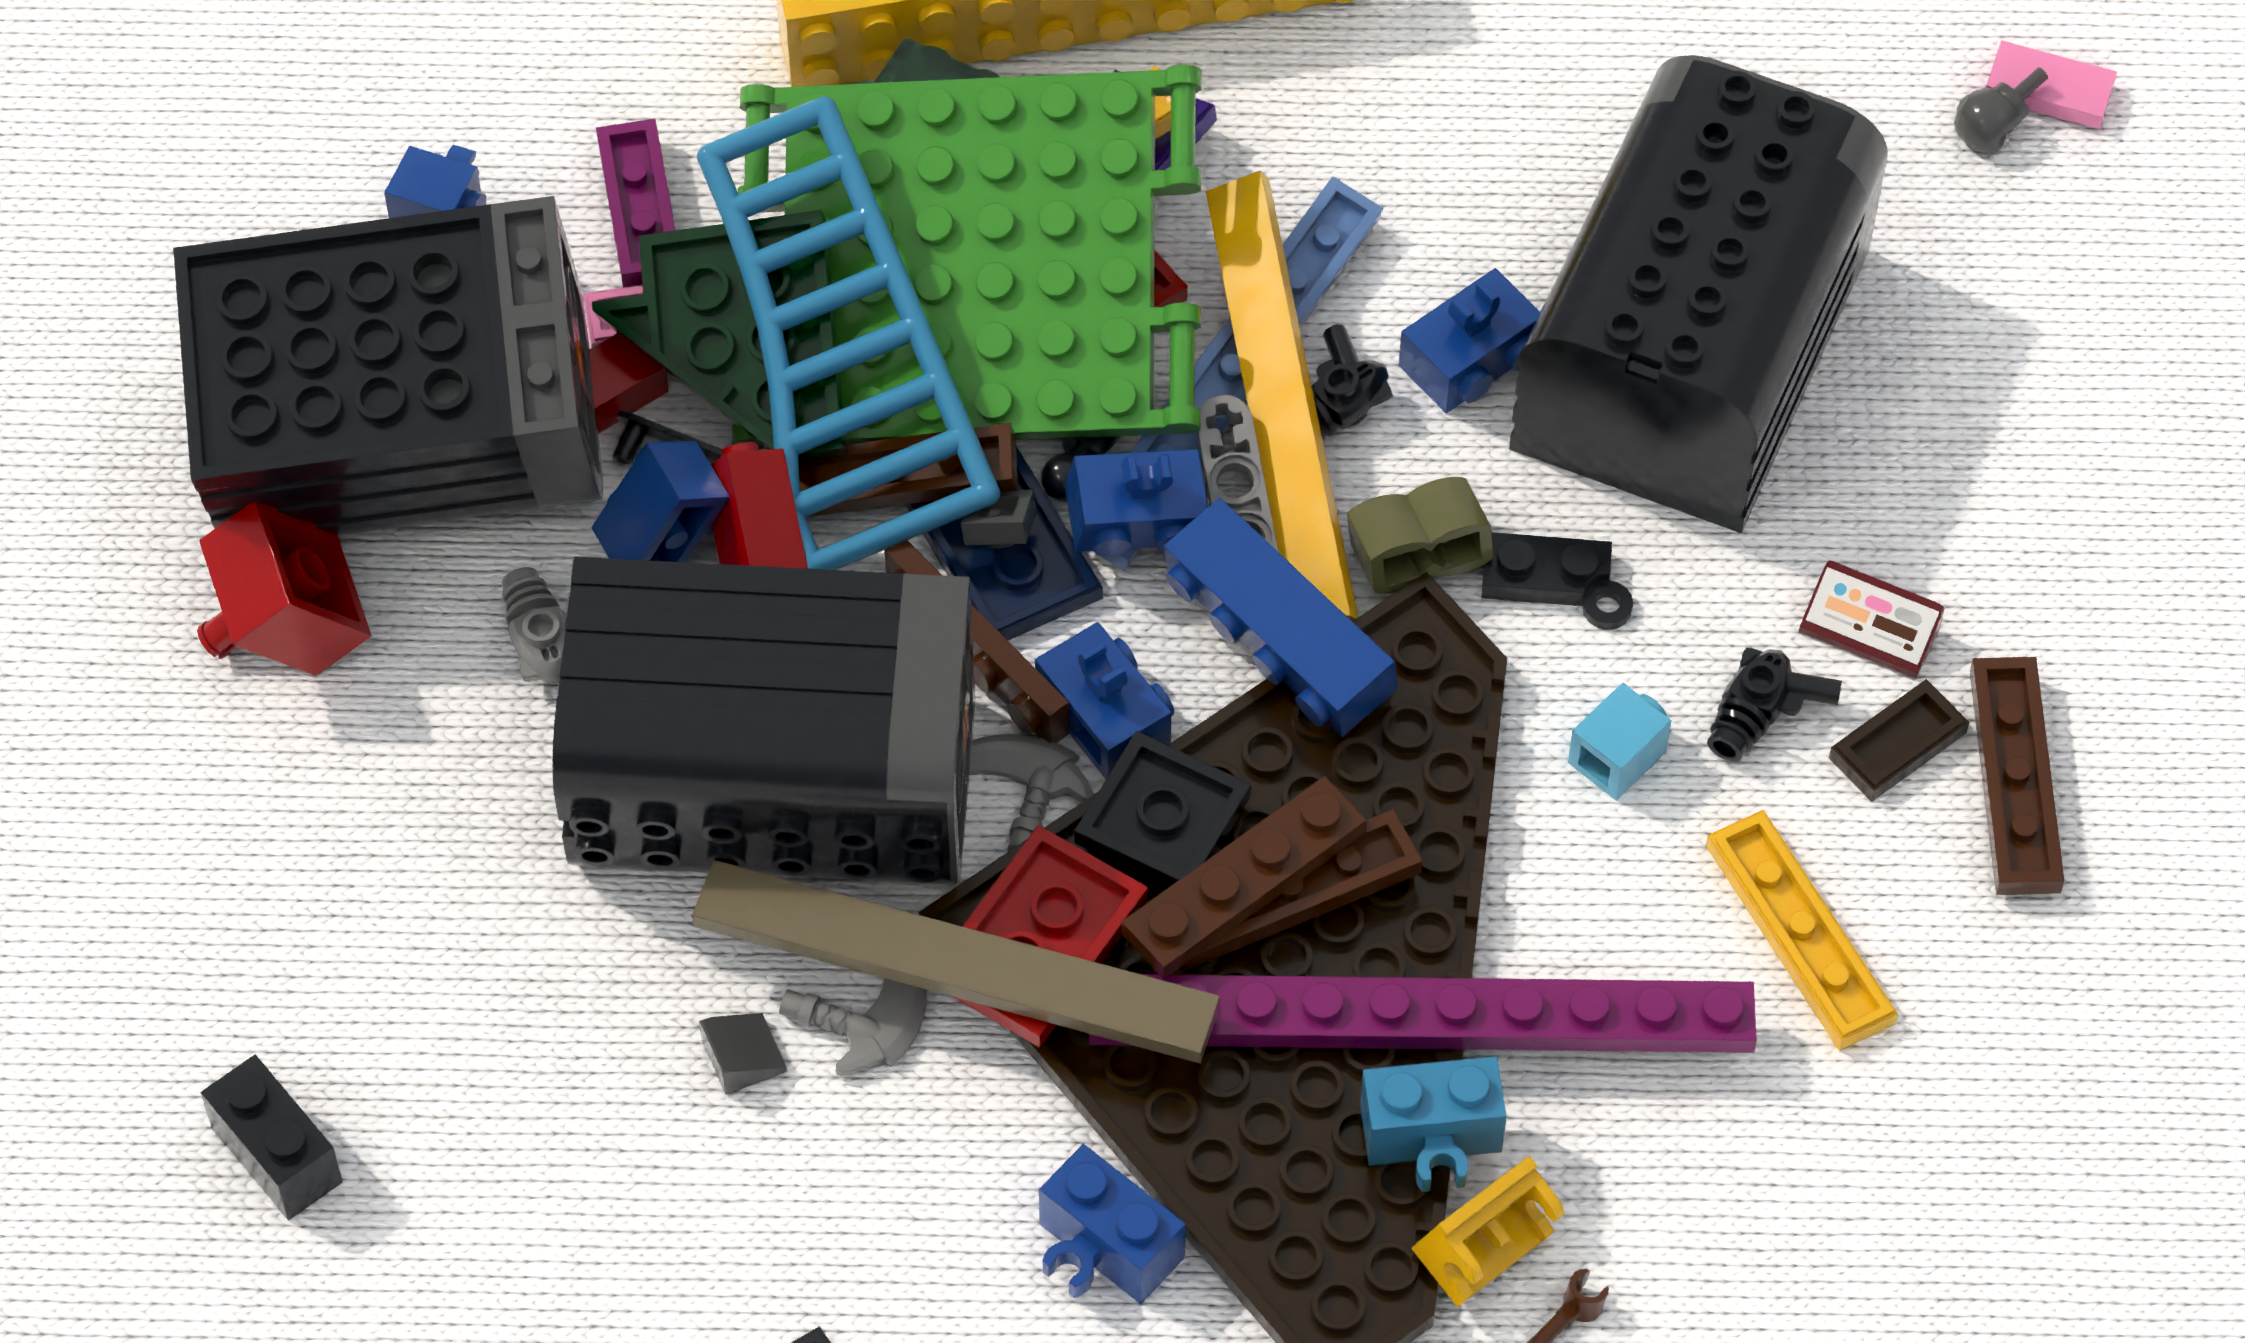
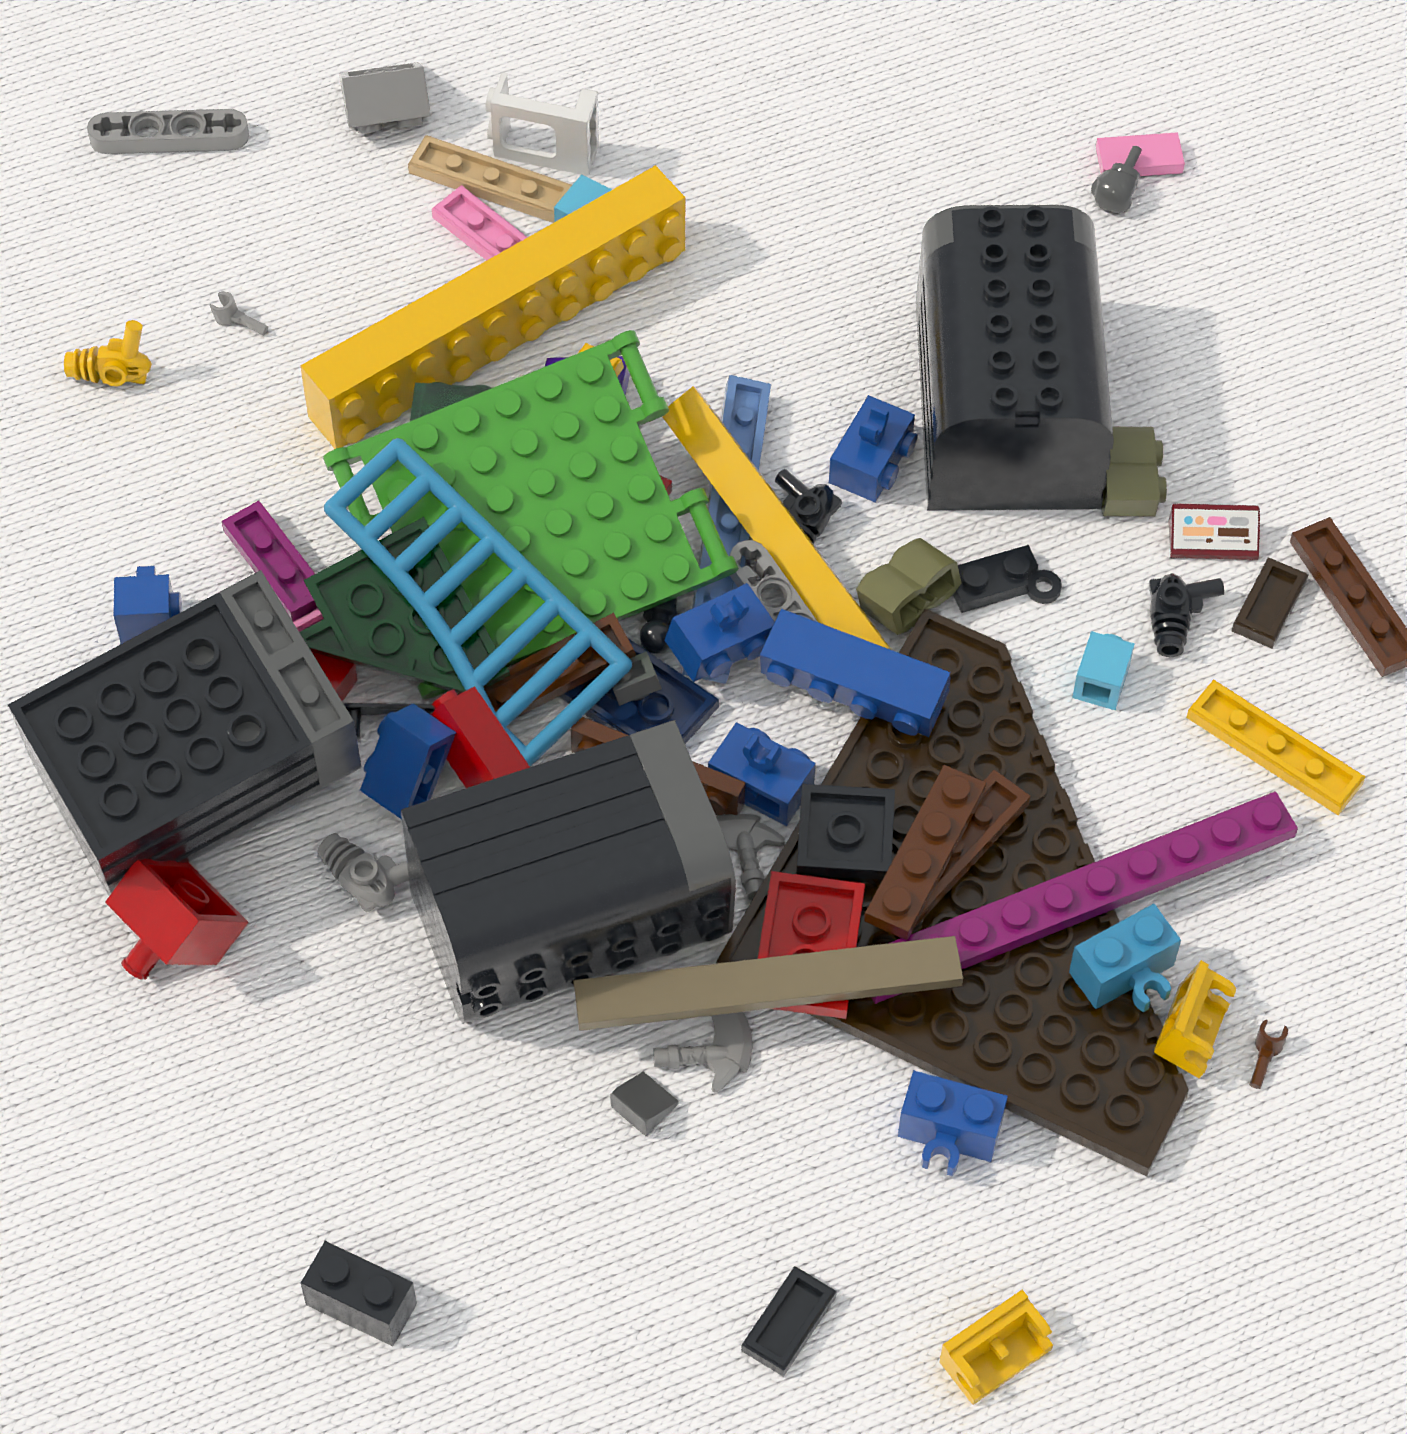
camera: 25 degrees left, 0 degrees up
none -> olive brick [1102,426,1167,517]

